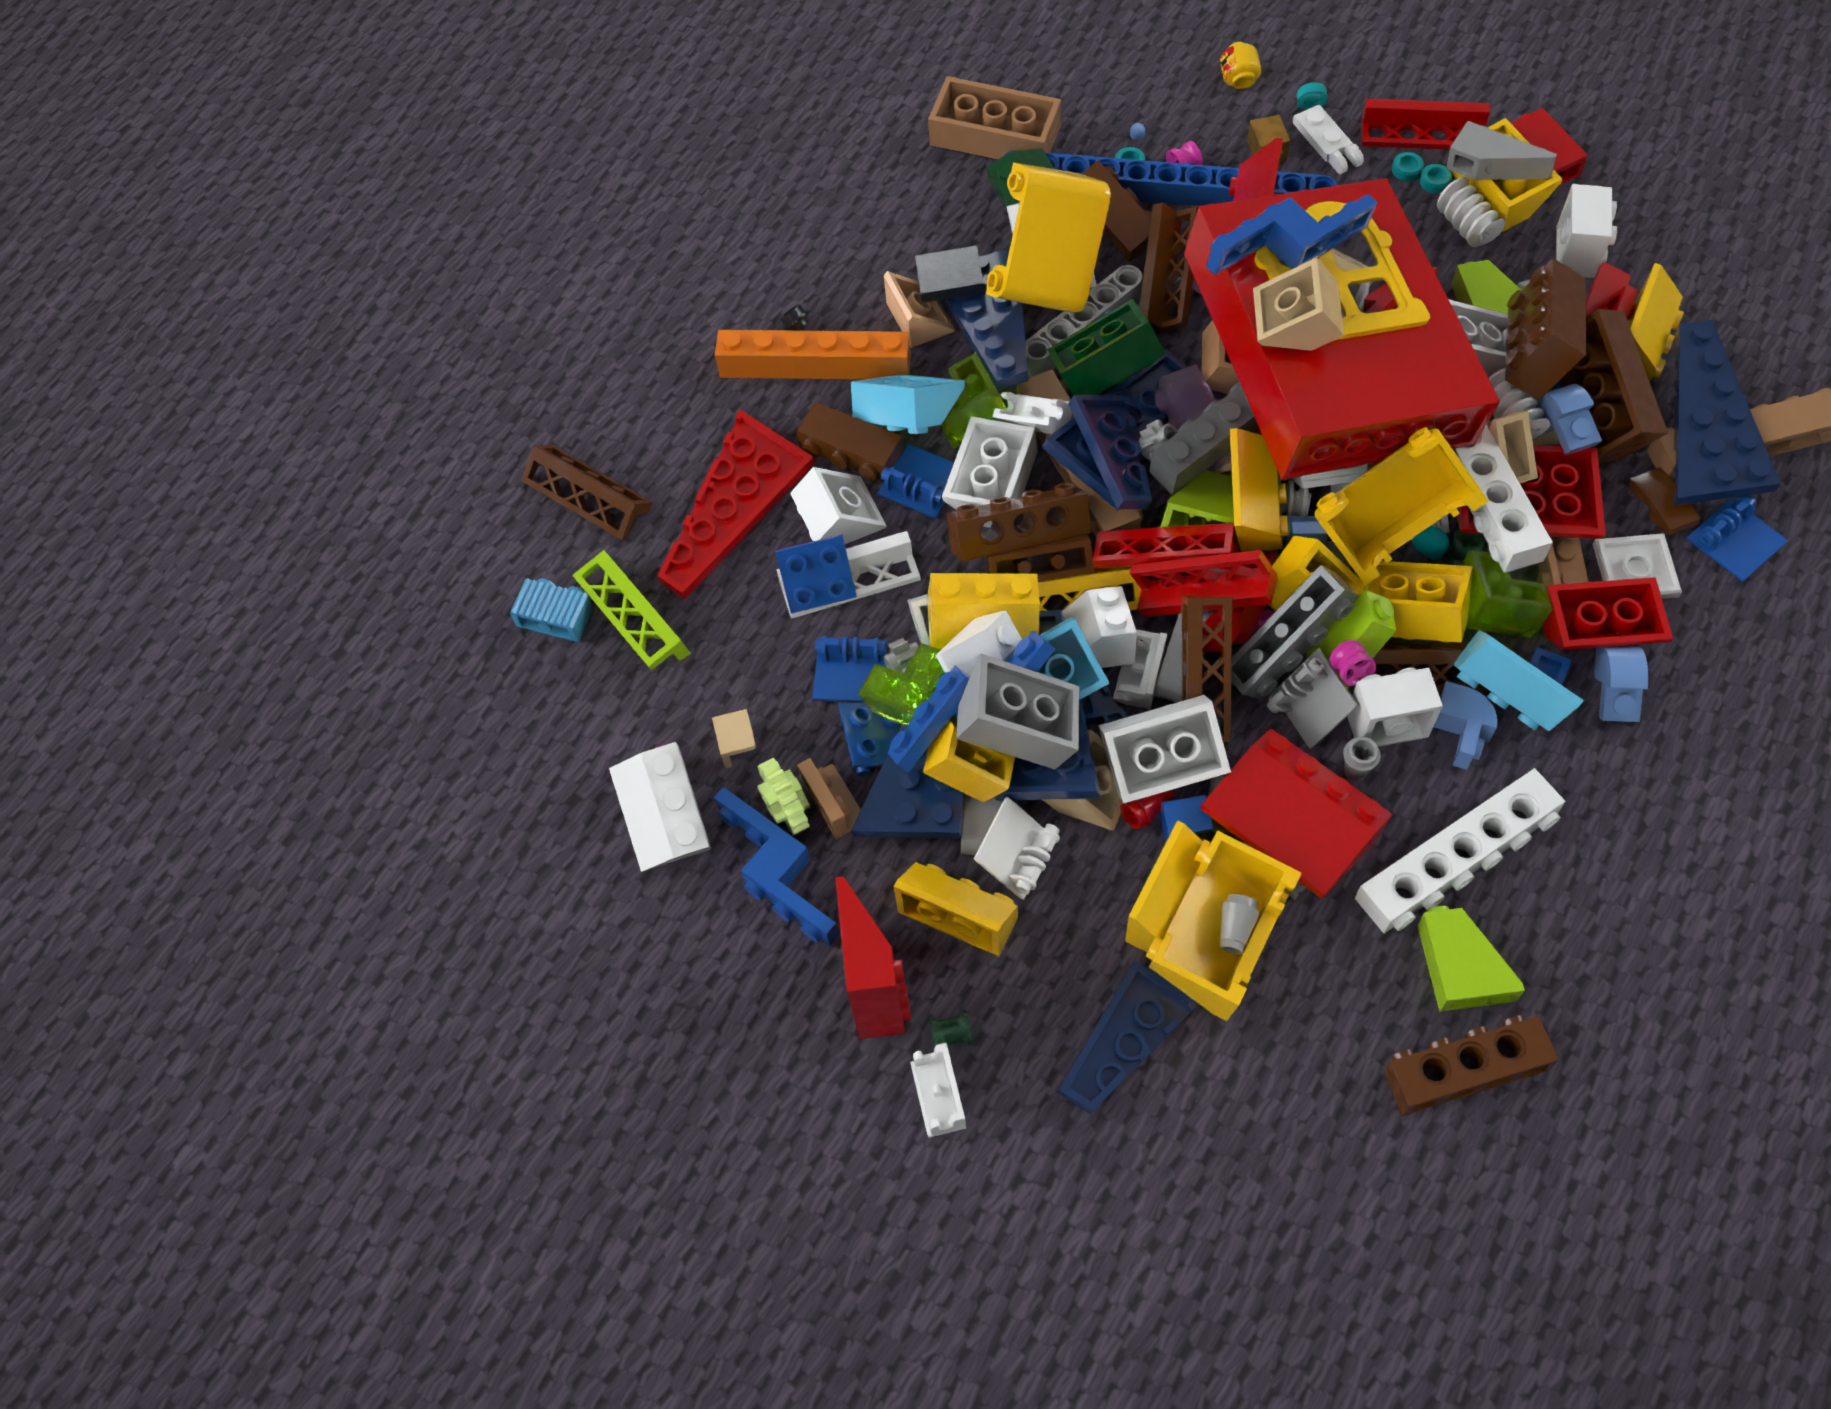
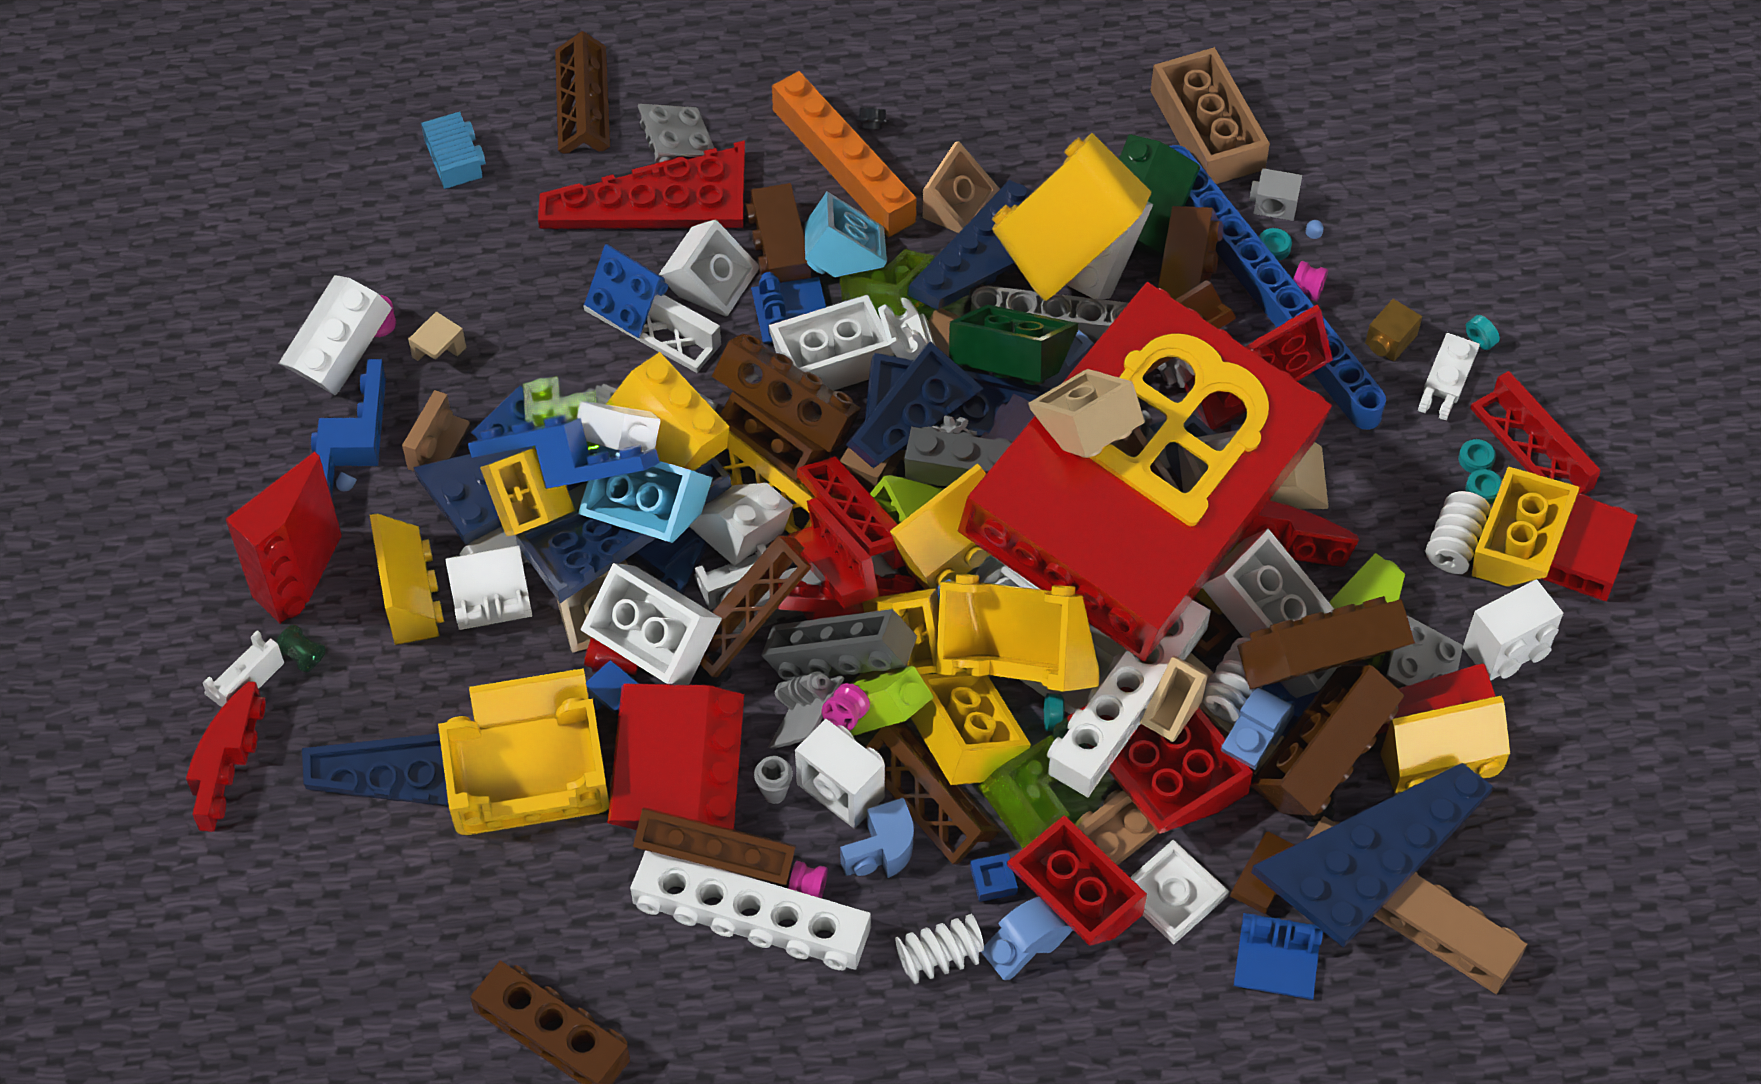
camera: 45 degrees right, 5 degrees down
lime fence [572,550,691,671] -> none
yellowish green gear [757,757,810,836] -> none
blue hinge [812,636,888,703] -> none
tile [915,246,985,303] -> none
light grey slope [956,654,1079,769] -> none
blue bracket [1206,194,1378,275] -> none
light grey cone [1219,894,1260,954] -> none
yellow head [1220,42,1261,89] -> none
lime slope [1417,906,1525,1012] -> none
light grey slope [1446,121,1557,180] -> none
medium azure slope [1453,630,1584,731] -> none
none -> red slope [186,681,266,832]
none -> medium blue piece [336,471,357,491]
none -> reddish brown fence [633,807,796,885]
none -> light grey hinge [638,104,714,163]
none -> dark pink wheel [788,861,828,899]
none -> white piece [895,914,984,984]
none -> light grey brick [1249,168,1302,221]

